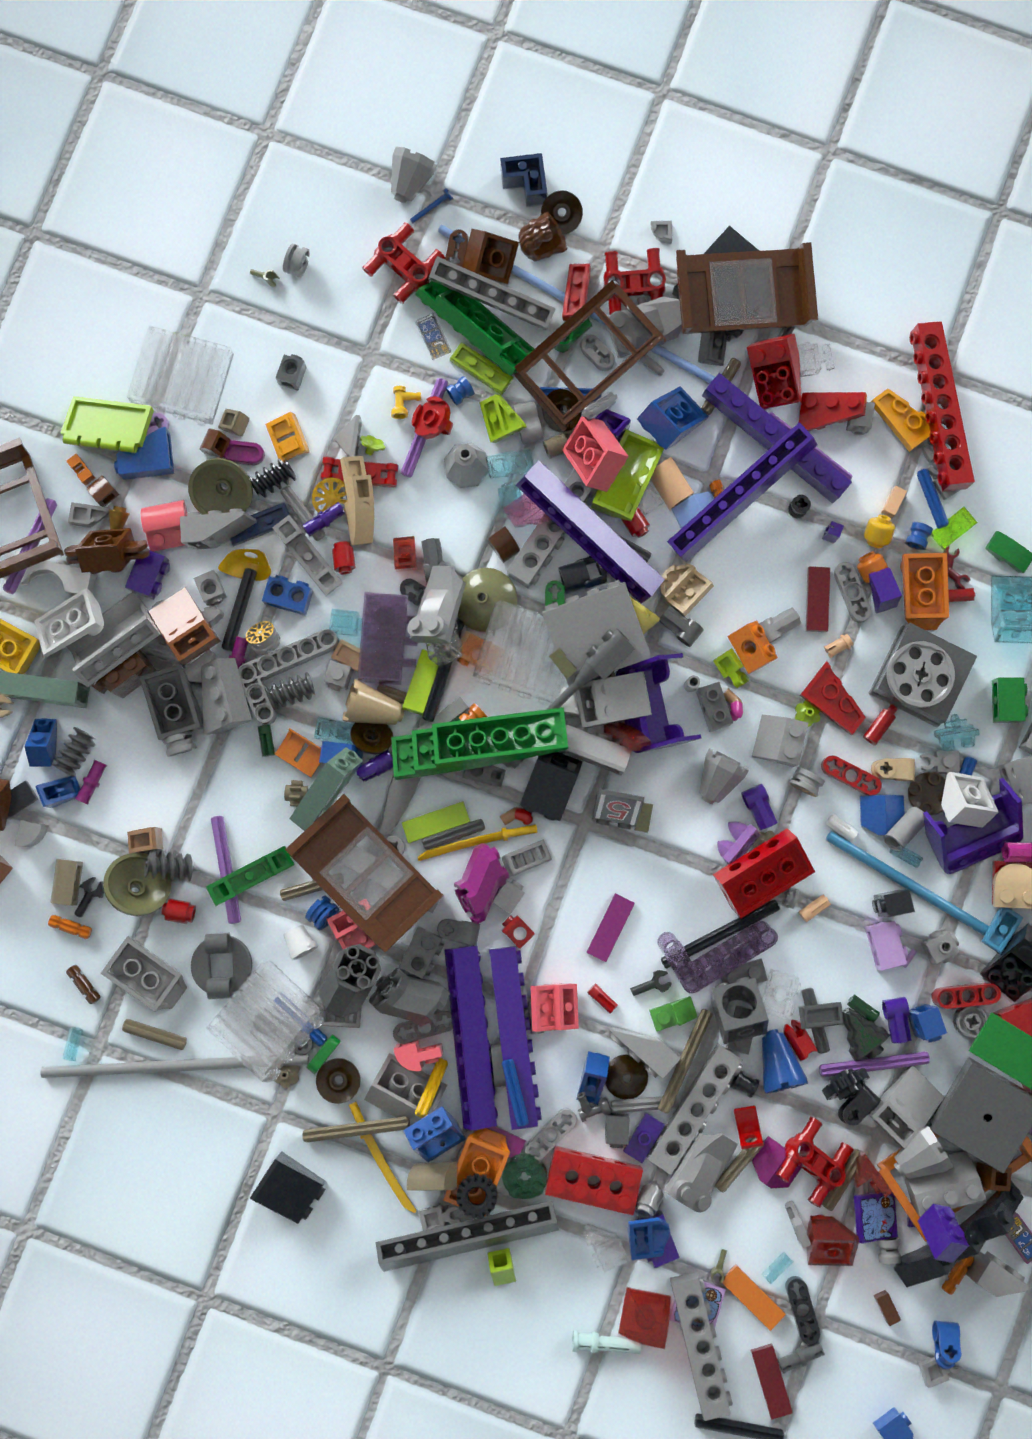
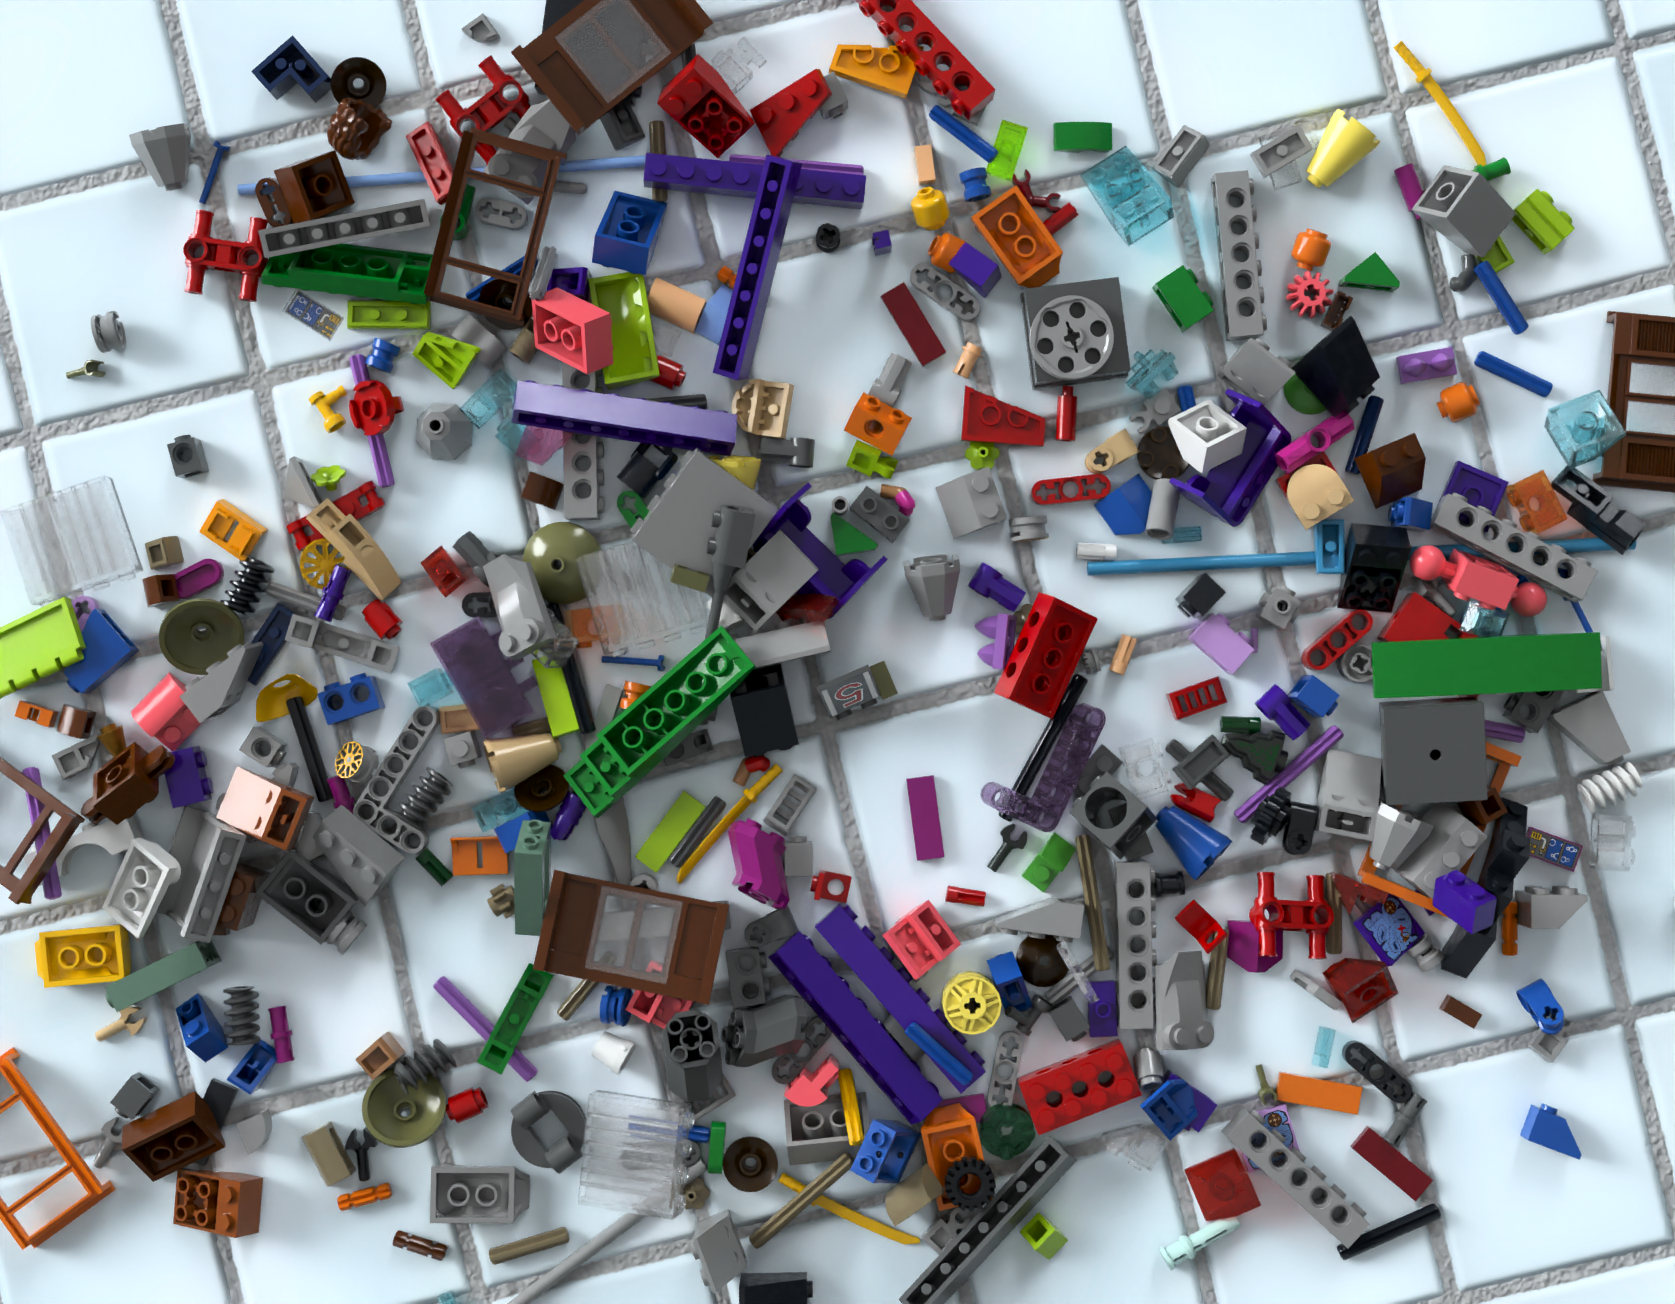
camera: 30 degrees left, 5 degrees up
none -> blue piece [602,655,665,672]
none -> light grey slope [690,1209,748,1293]
none -> green slope [830,512,878,557]
none -> light yellow wheel [941,971,1002,1035]
none -> clear tile [1056,940,1100,1004]
none -> red slope [1166,676,1227,720]

